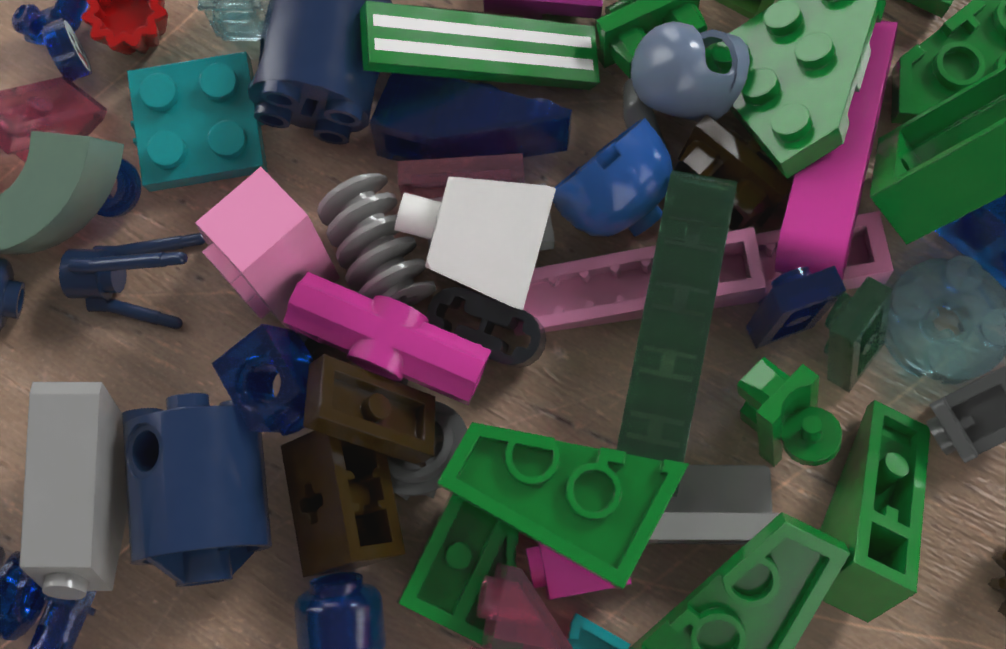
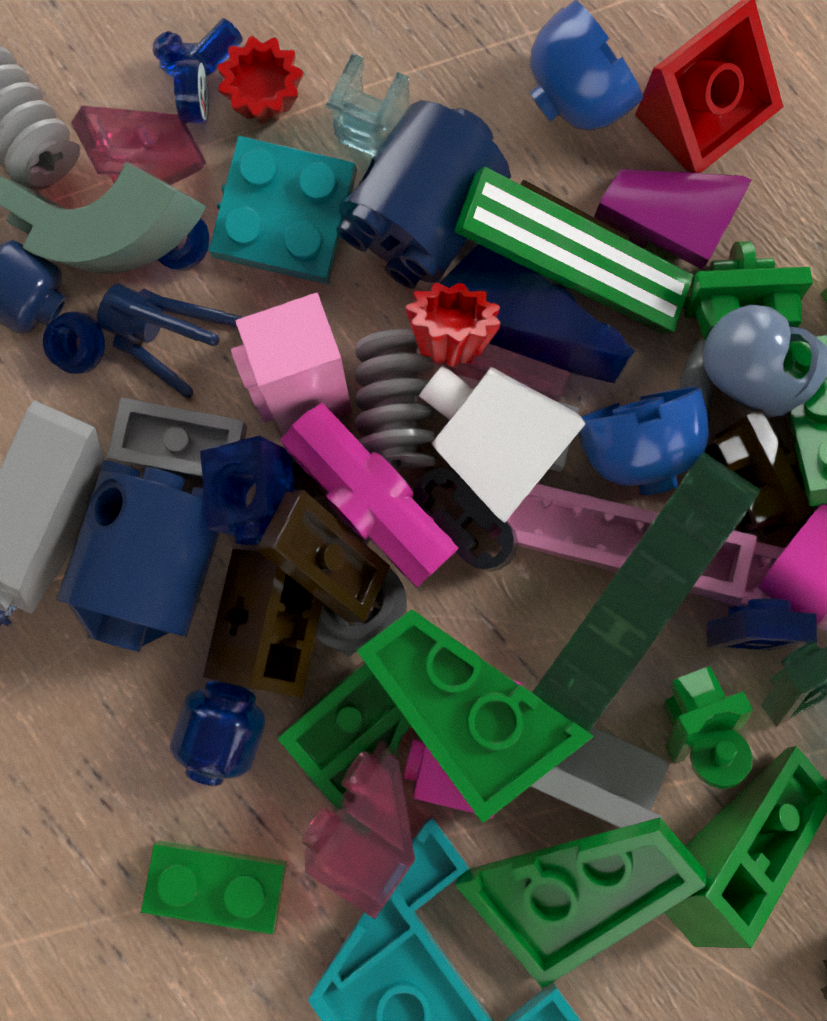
camera: 20 degrees right, 5 degrees up
none -> clear blue plate [43,311,105,374]
none -> light grey plate [106,397,247,486]
none -> red piece [405,283,500,367]

